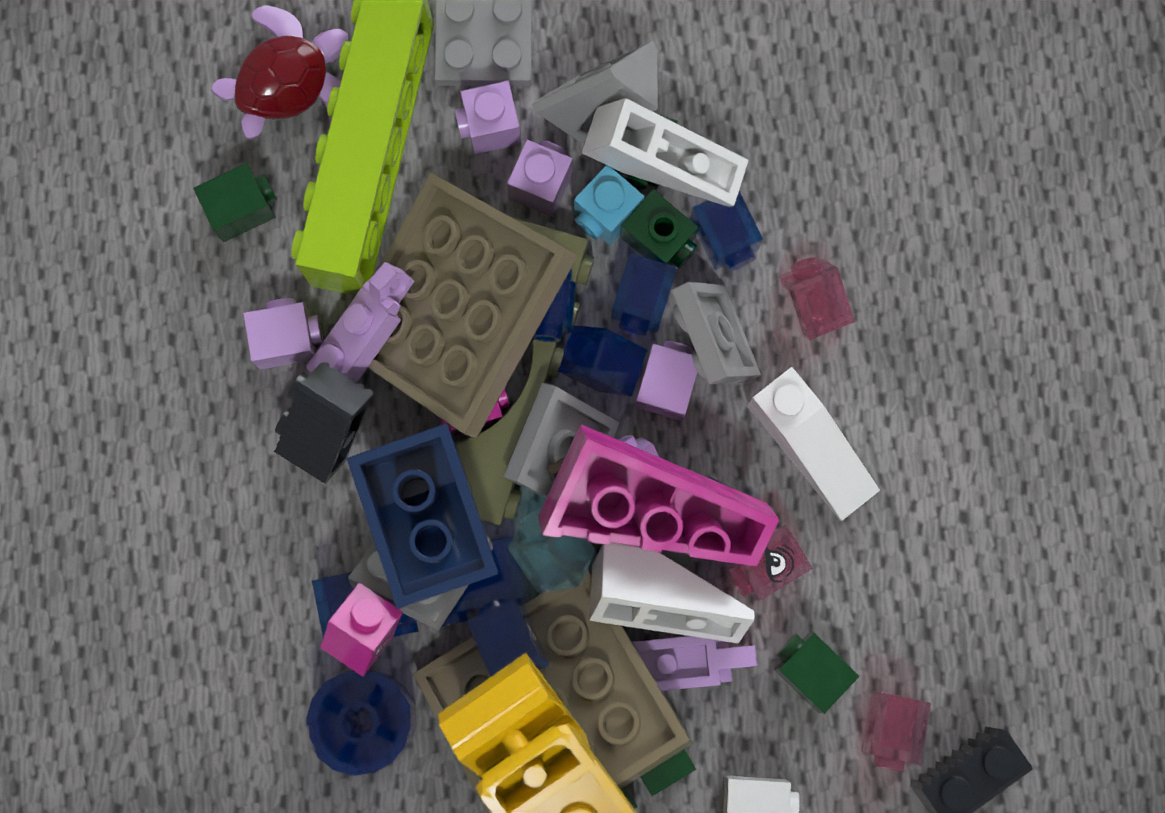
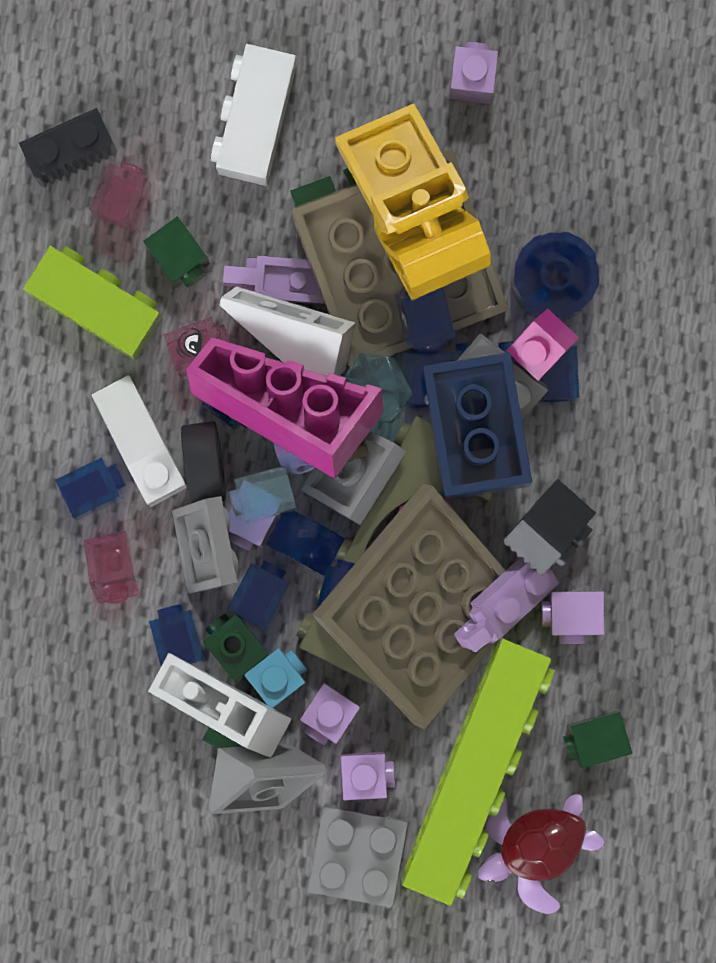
camera: 170 degrees left, 5 degrees up
none -> lime brick [23,246,163,361]
none -> clear blue brick [55,457,127,520]
none -> black tyre [181,421,226,504]
none -> clear light blue brick [229,466,297,524]

